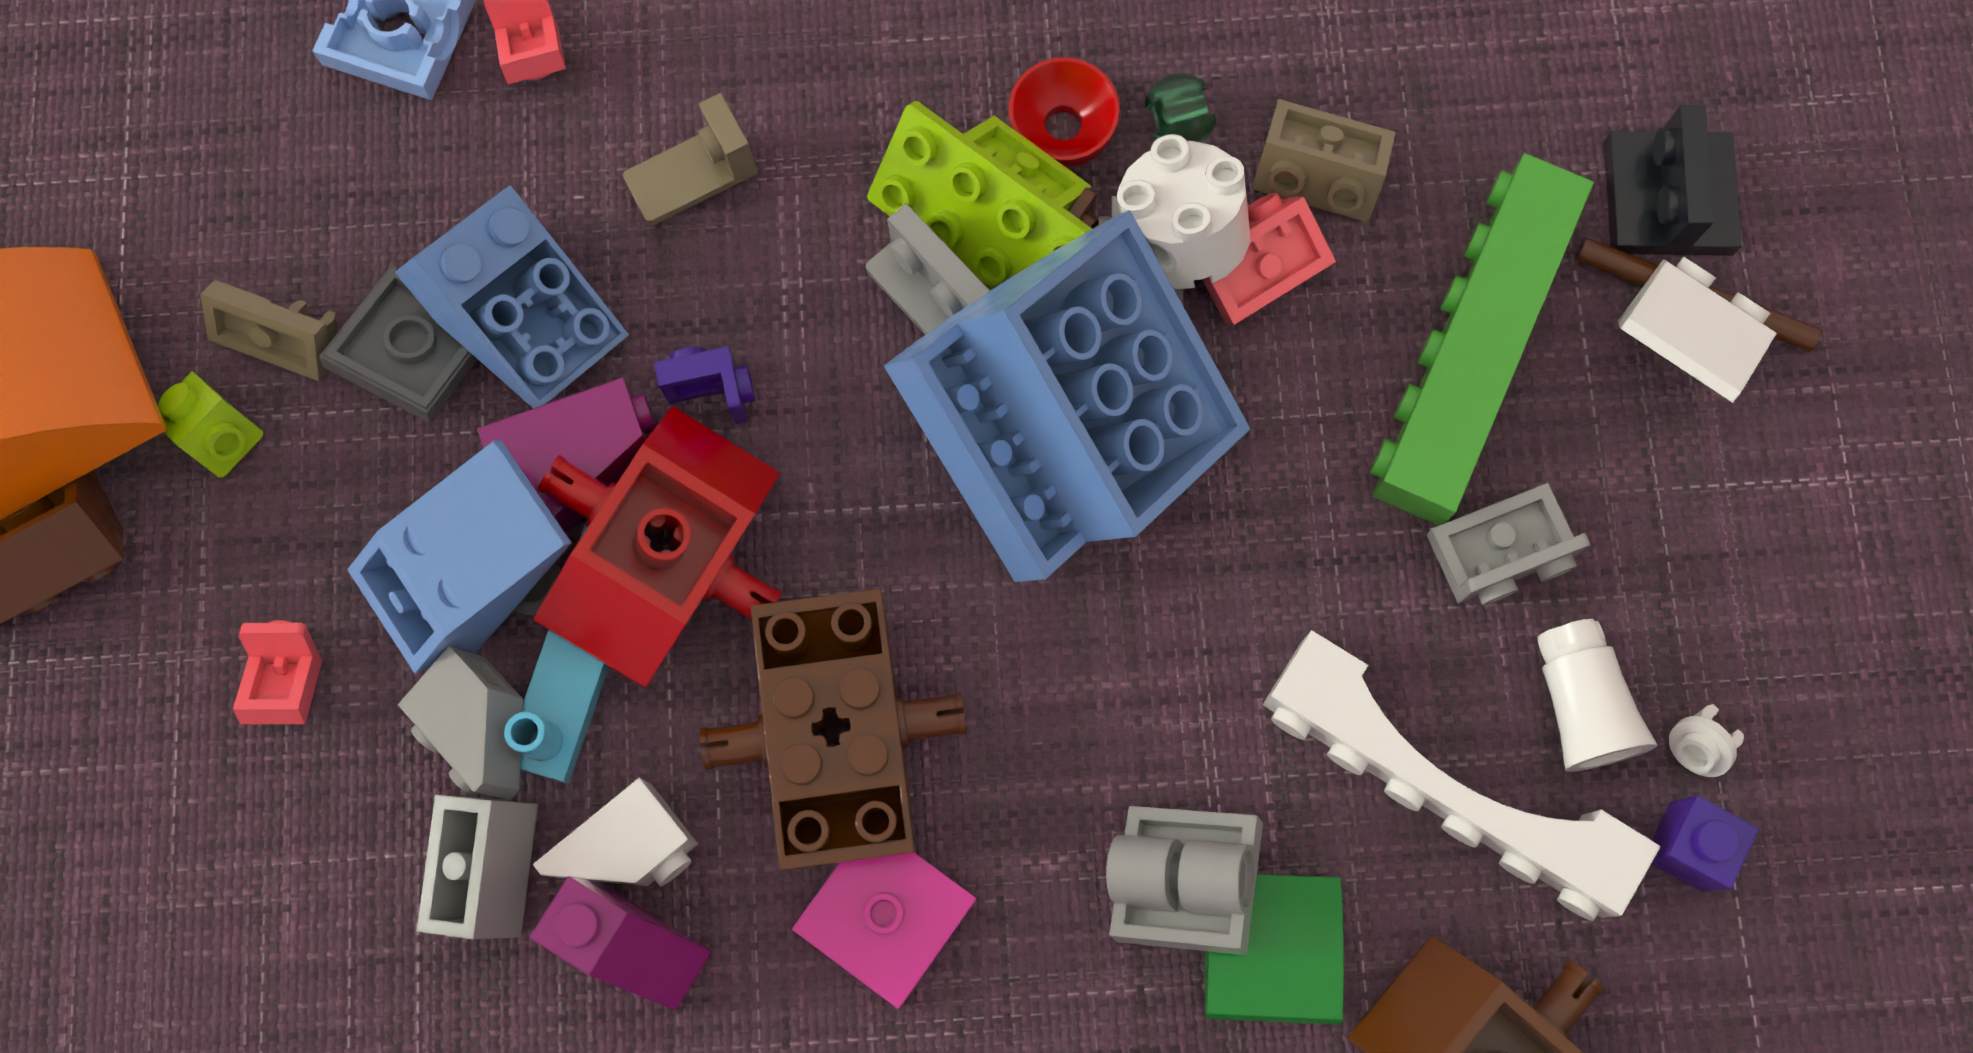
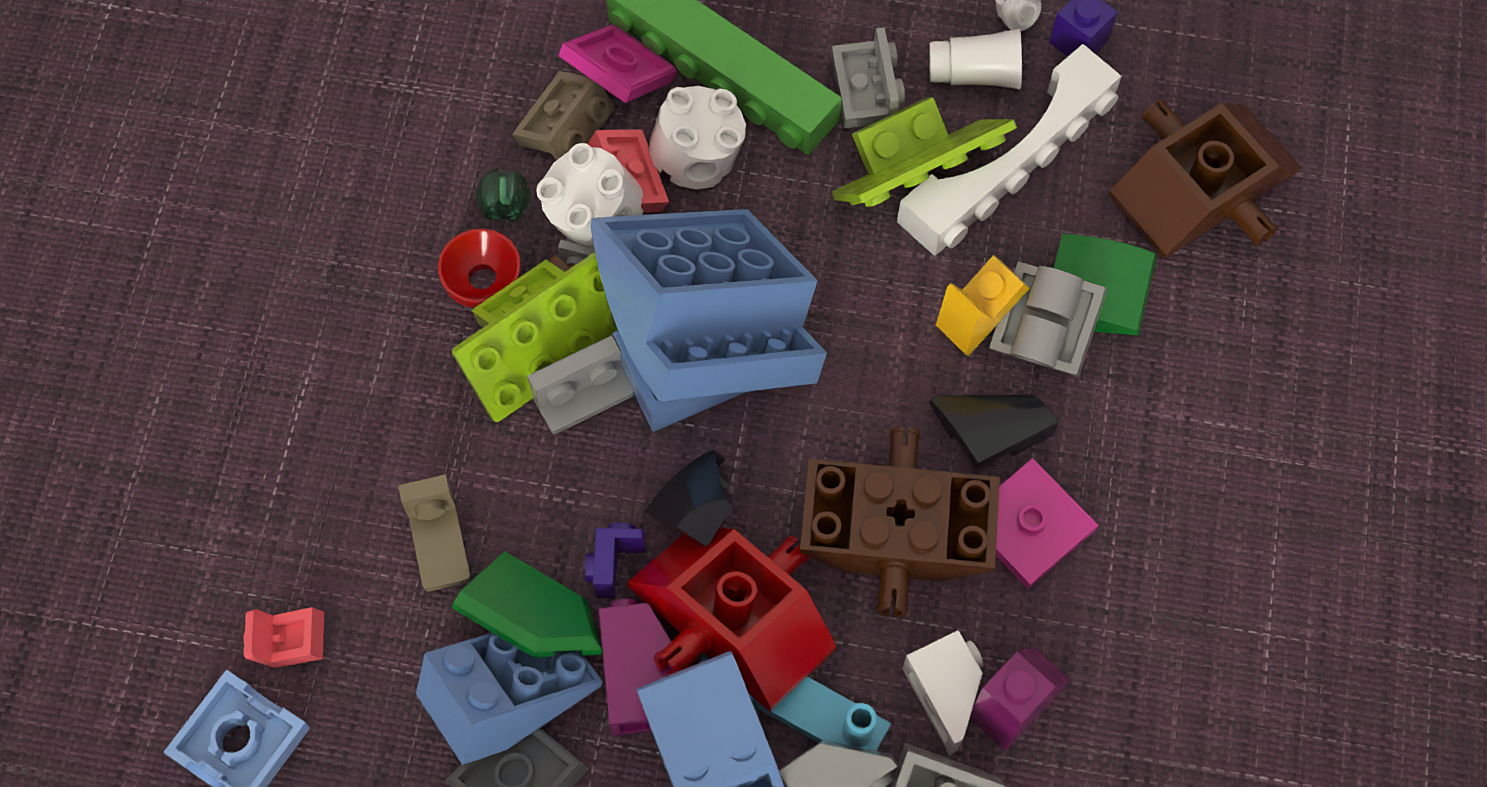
camera: 80 degrees left, 10 degrees down
none -> green tile [452,551,602,657]
none -> dark pink plate [559,24,678,103]
none -> black slope [645,450,733,547]
none -> white brick [649,86,746,189]
none -> lime bracket [831,97,1017,207]
none -> black slope [929,394,1059,469]
none -> yellow slope [936,255,1030,356]

